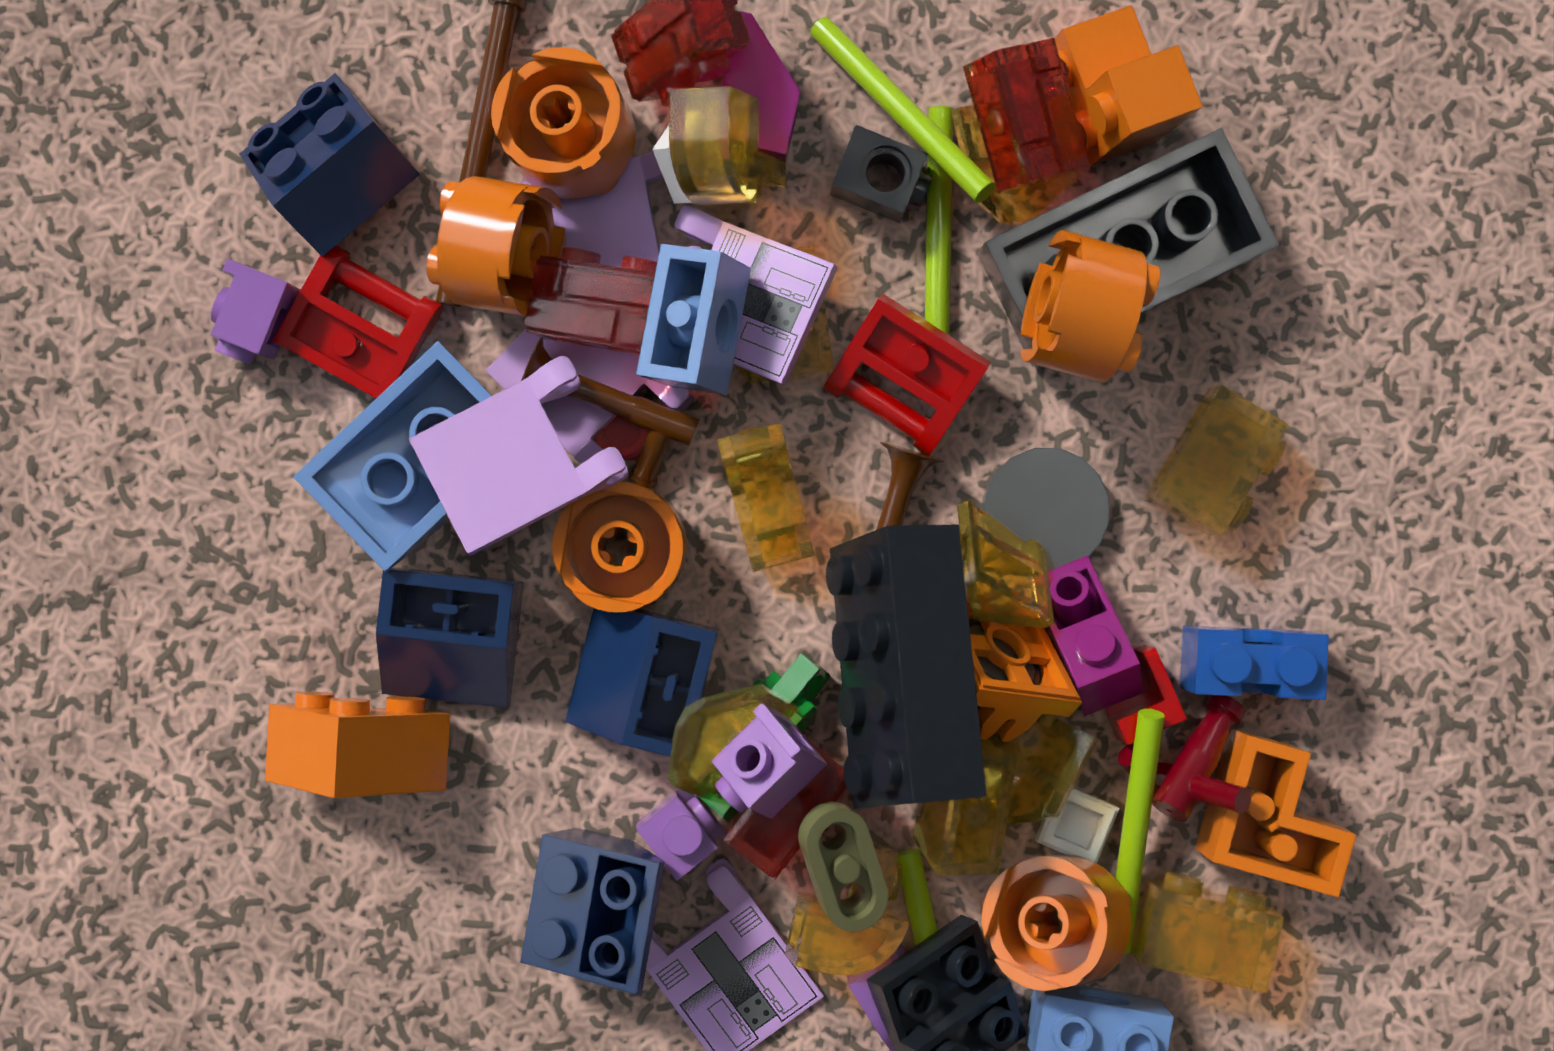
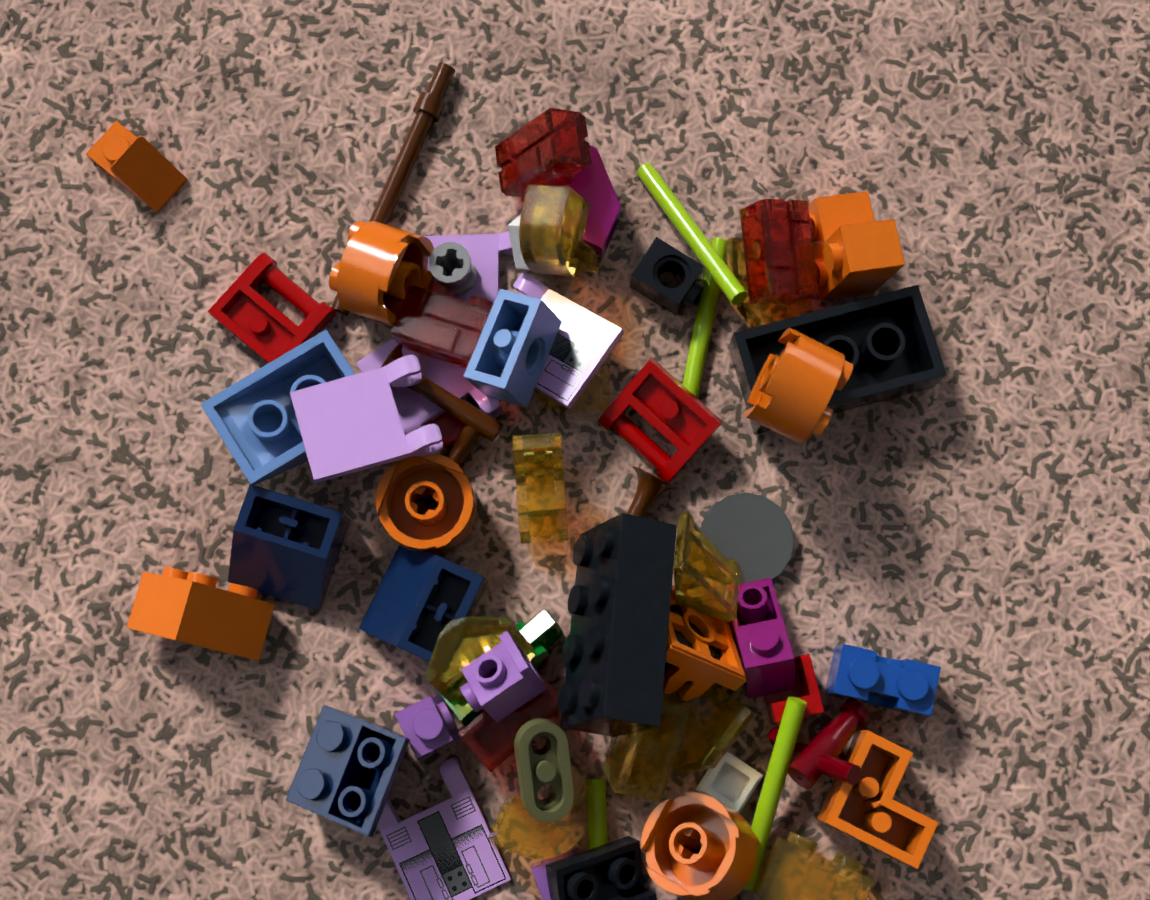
camera: 15 degrees right, 10 degrees down
medium lavender brick [211,258,301,365] -> none
dark blue slope [239,73,420,257] -> none
orange brick [491,47,636,199] -> none
clear yellow brick [1144,385,1288,536] -> none
none -> orange slope [86,121,188,214]
none -> light grey bush [429,242,478,296]

